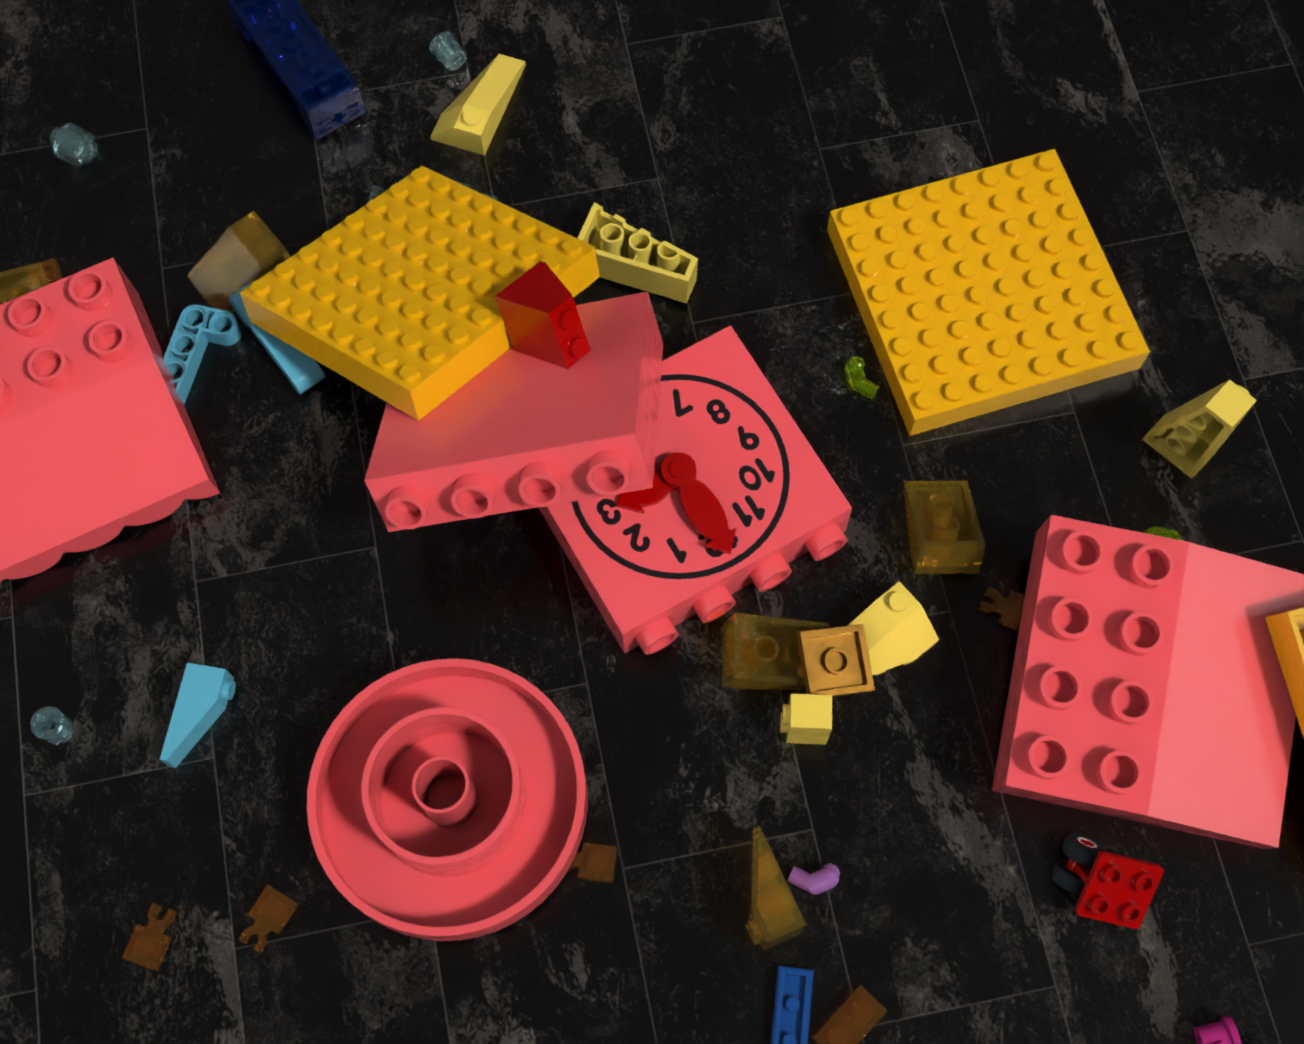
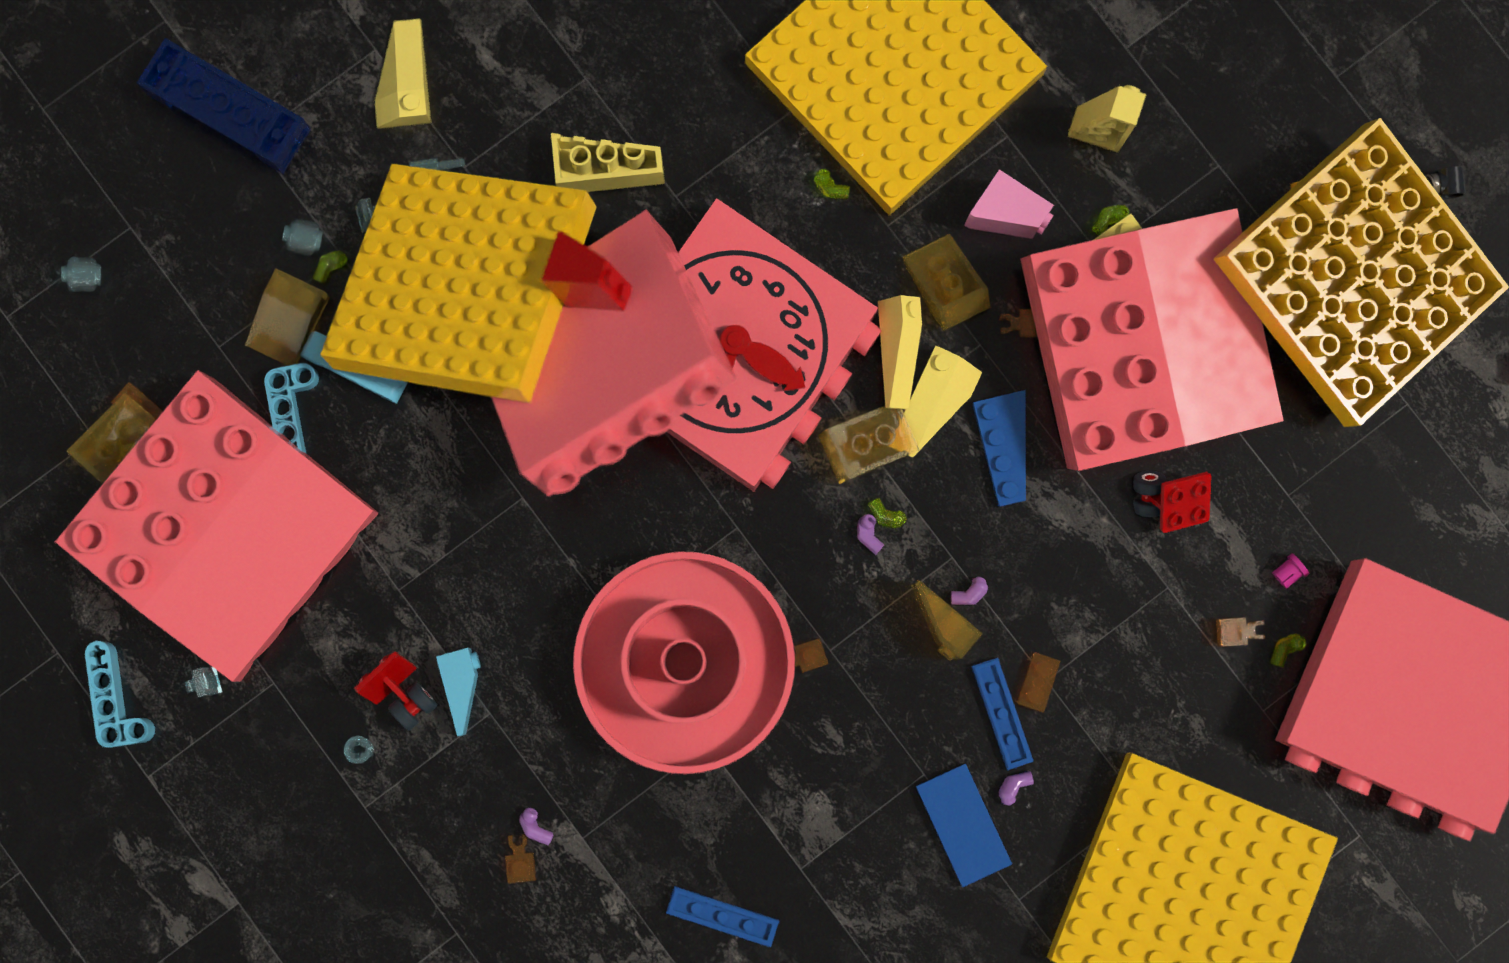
camera: 30 degrees left, 15 degrees up
clear orange plate [238,885,298,953] -> none
clear light blue bush [429,31,467,71] -> none
light yellow brick [780,694,832,745] -> none
pearl gold plate [796,624,875,697] -> none
none -> clear light blue head [282,218,323,256]
none -> clear neon green arm [312,251,347,284]
none -> red plate [354,651,437,730]
none -> medium lavender arm [519,808,553,845]
none -> medium lavender arm [857,514,884,555]
none -> clear neon green arm [868,498,907,529]
none -> light yellow wedge [878,295,922,410]
none -> bright pink slope [965,170,1054,239]
none -> blue wing [972,390,1026,507]

